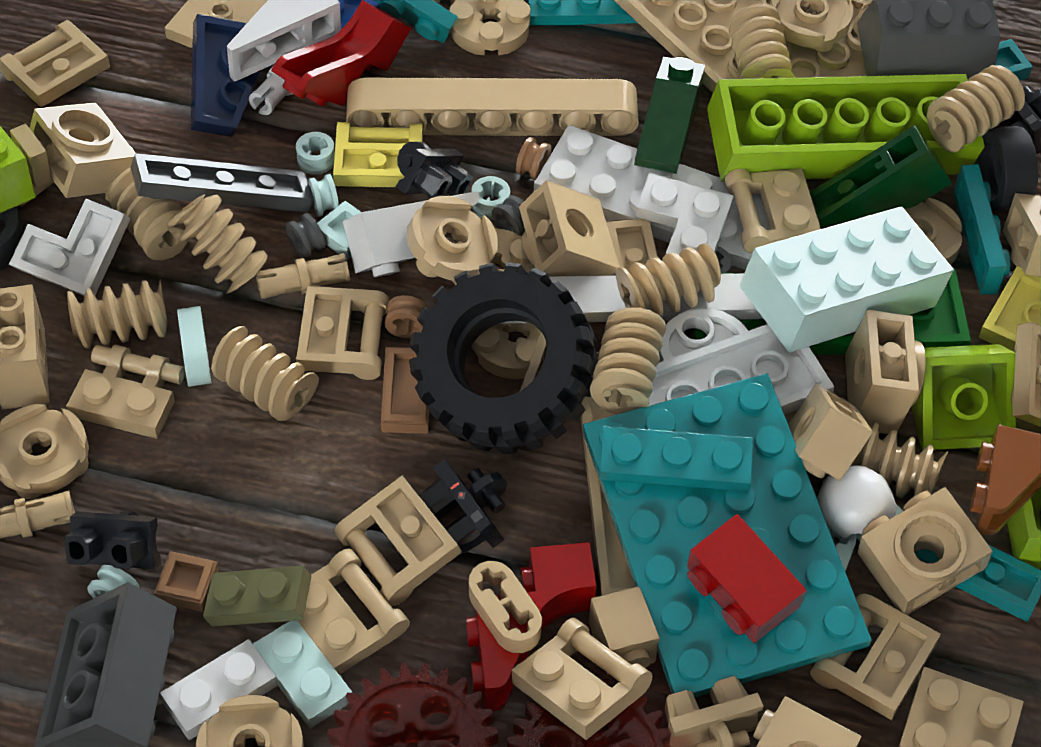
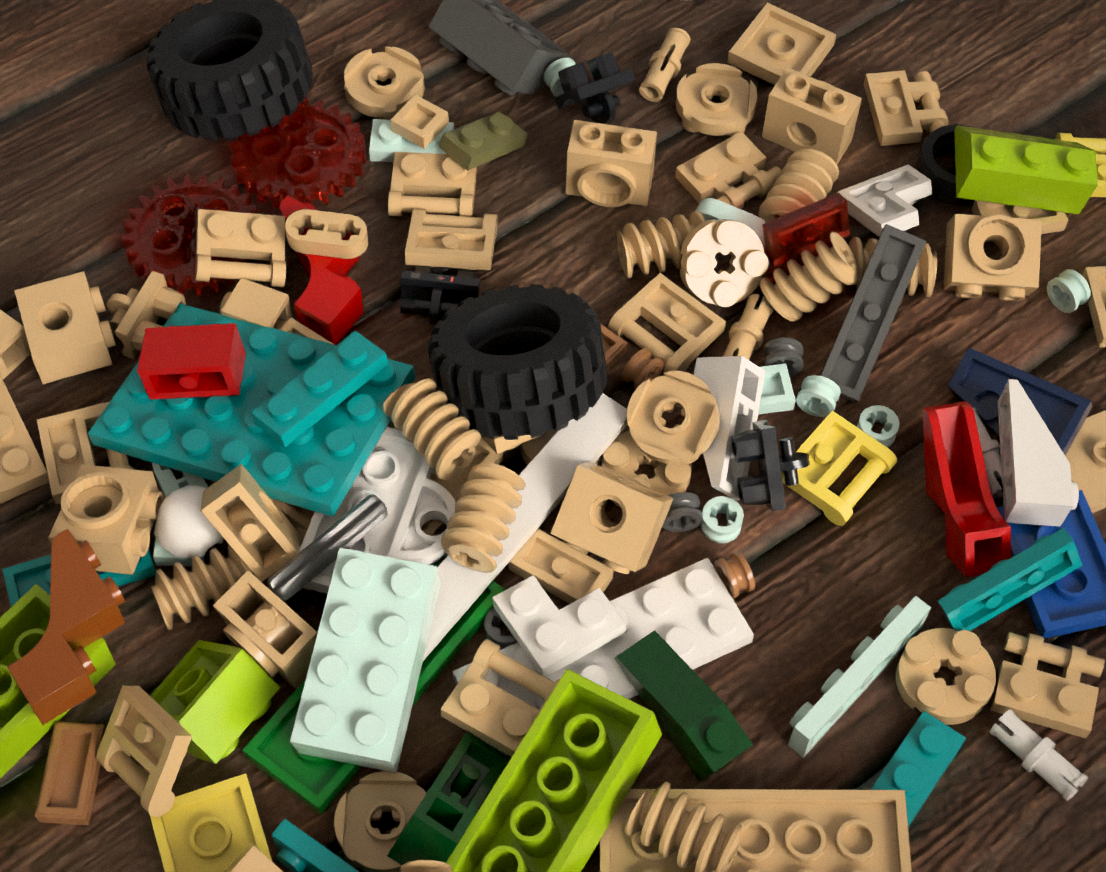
camera: 130 degrees right, 5 degrees up
tan plate [10,124,52,188] -> none
medium nougat tile [154,551,219,613] -> none
white plate [160,639,278,740] -> none
tan beam [346,78,639,136] -> none
none -> dark grey axle [267,494,388,601]
none -> tan tile [390,94,449,149]
none -> tan brick [566,120,657,207]
none -> plate [679,219,769,307]
none -> clear red plate [762,192,850,284]
none -> light aqua plate [788,596,931,758]
none -> light aqua bush [1047,269,1091,313]

